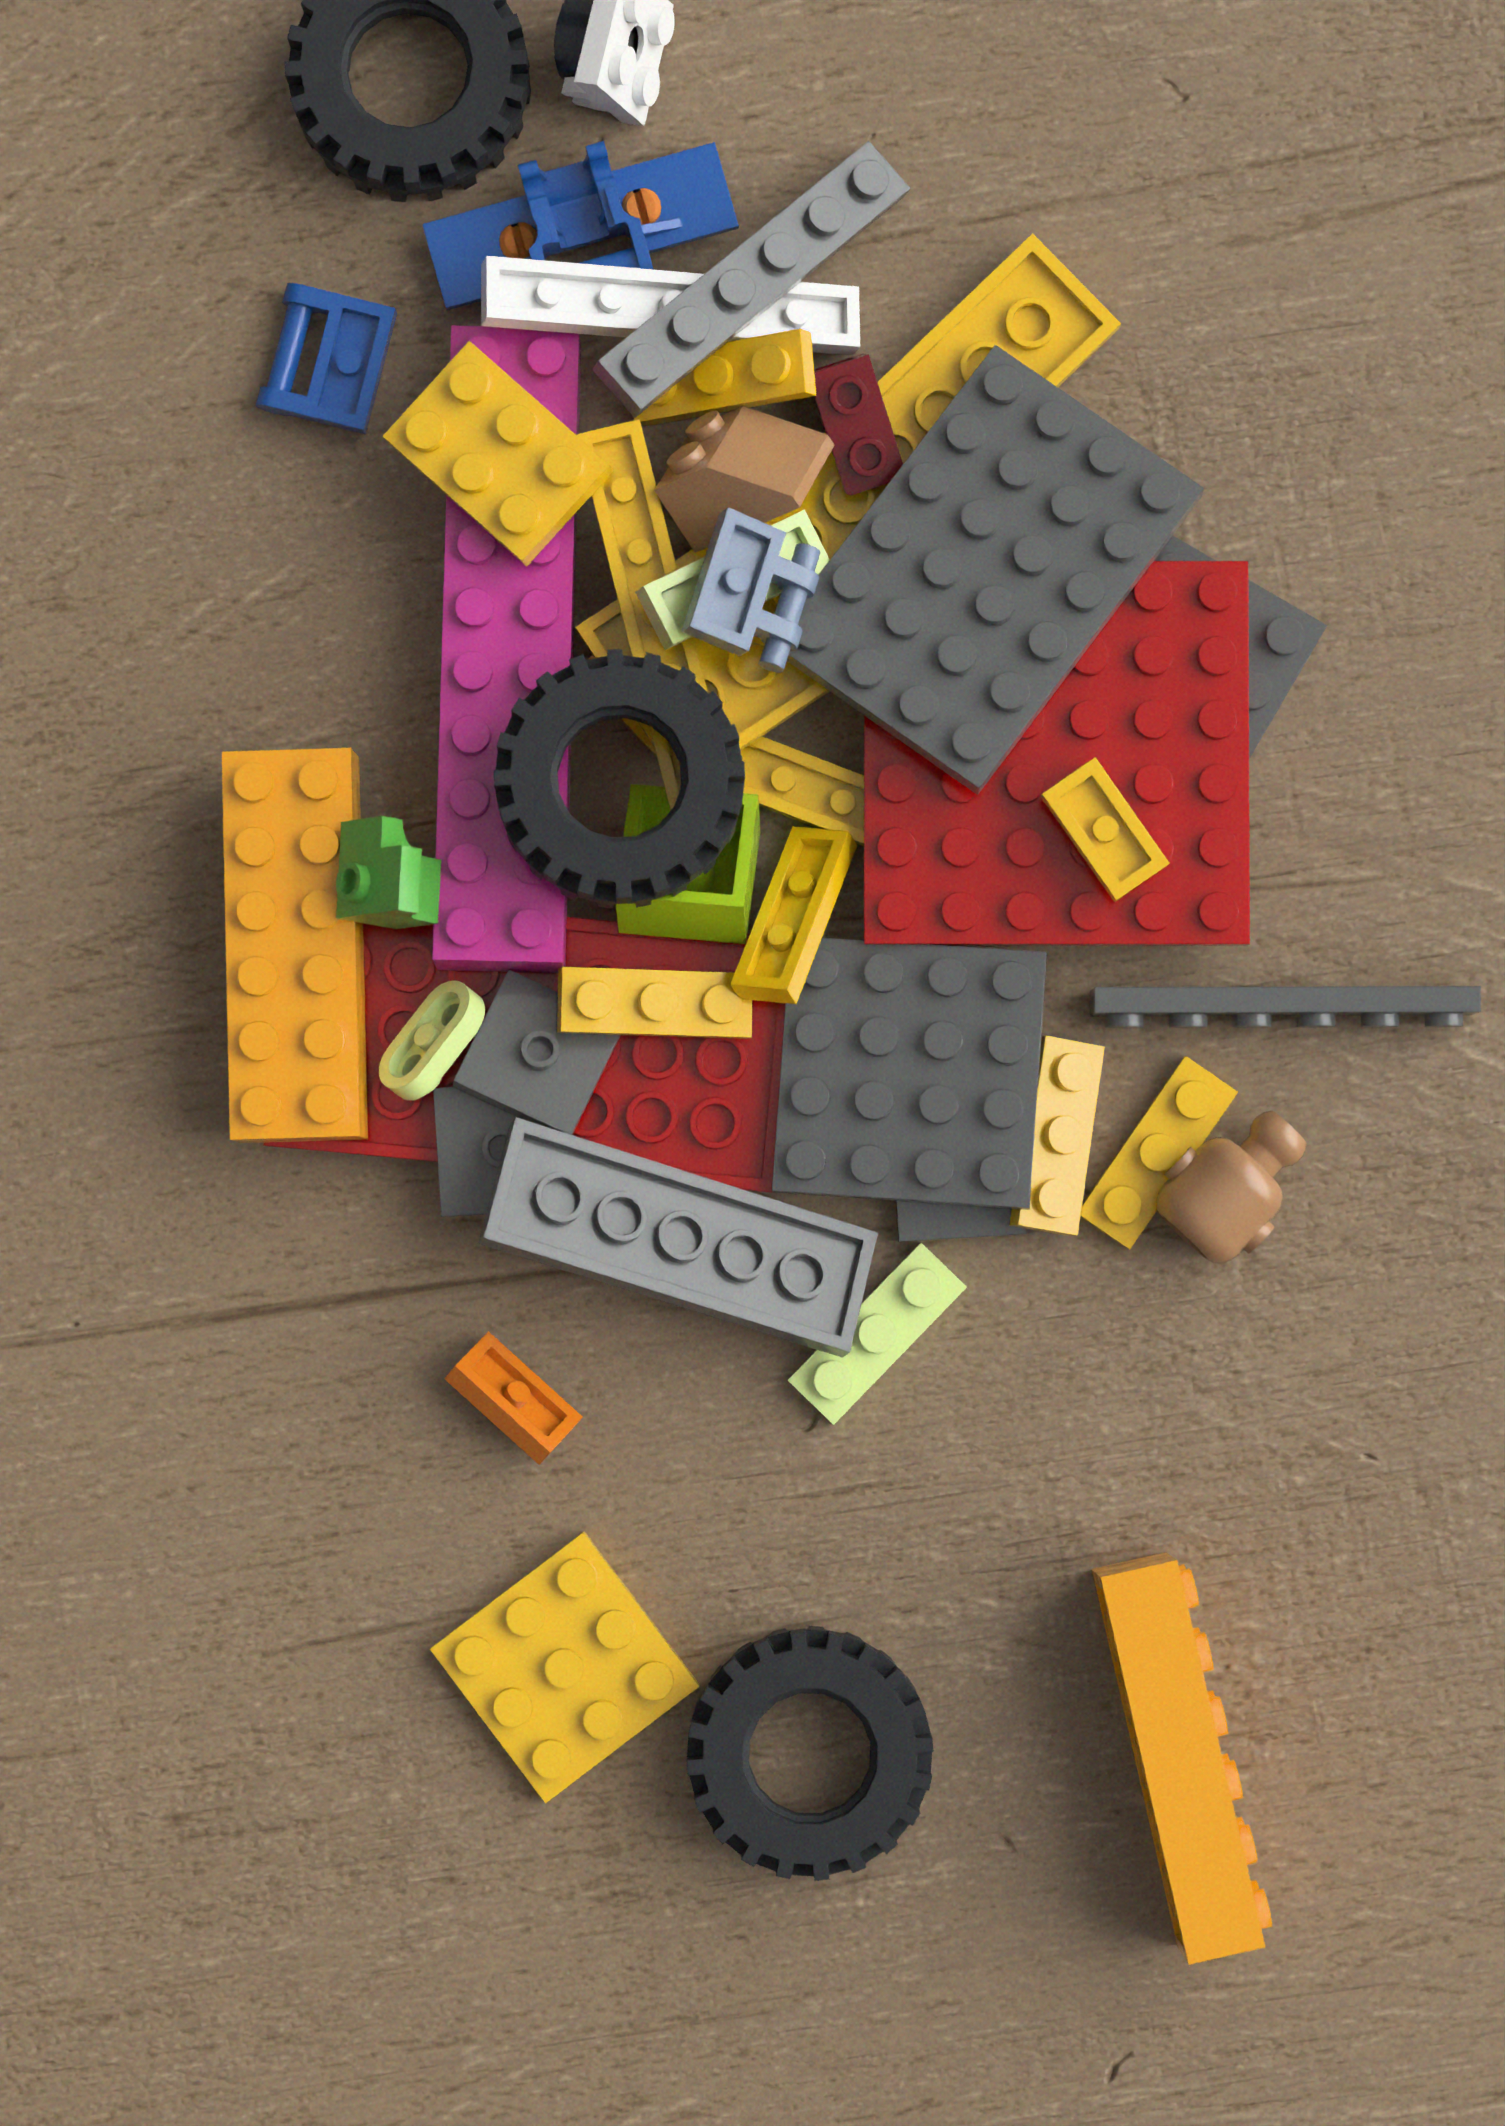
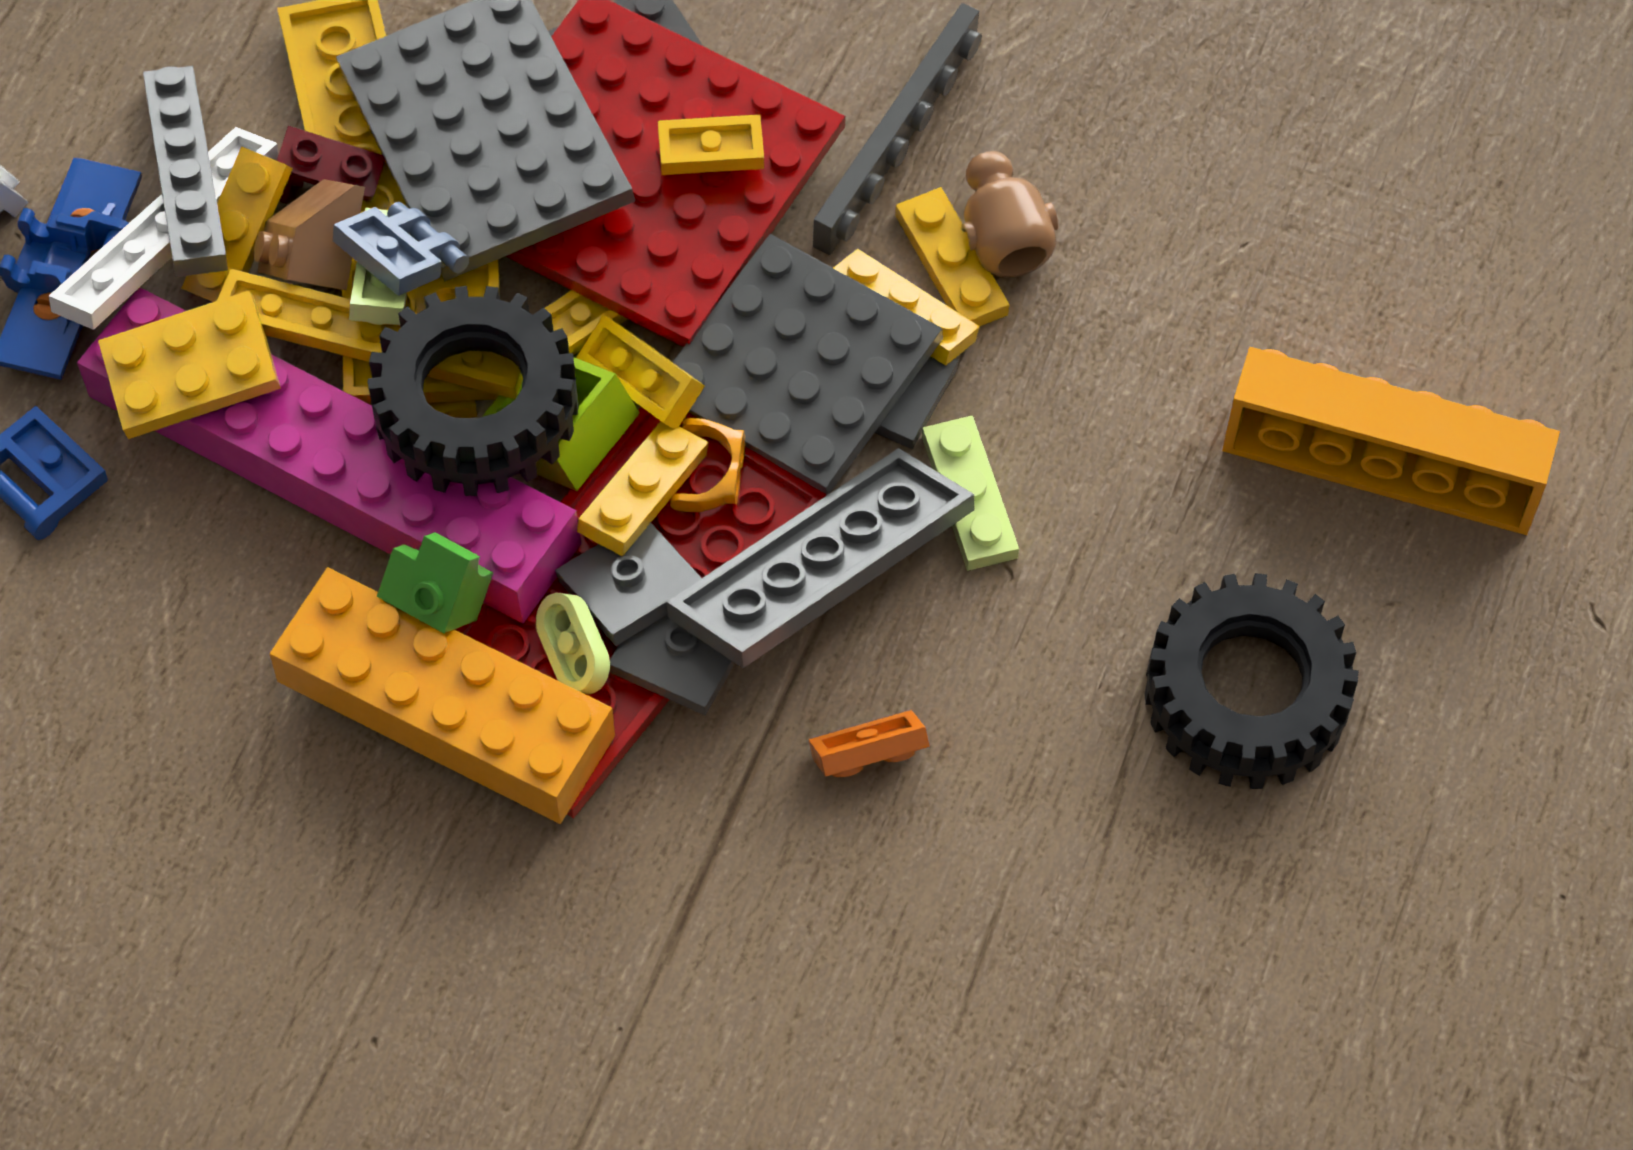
camera: 65 degrees left, 25 degrees down
yellow plate [430,1531,700,1804] -> none
none -> light orange cap [670,418,745,512]

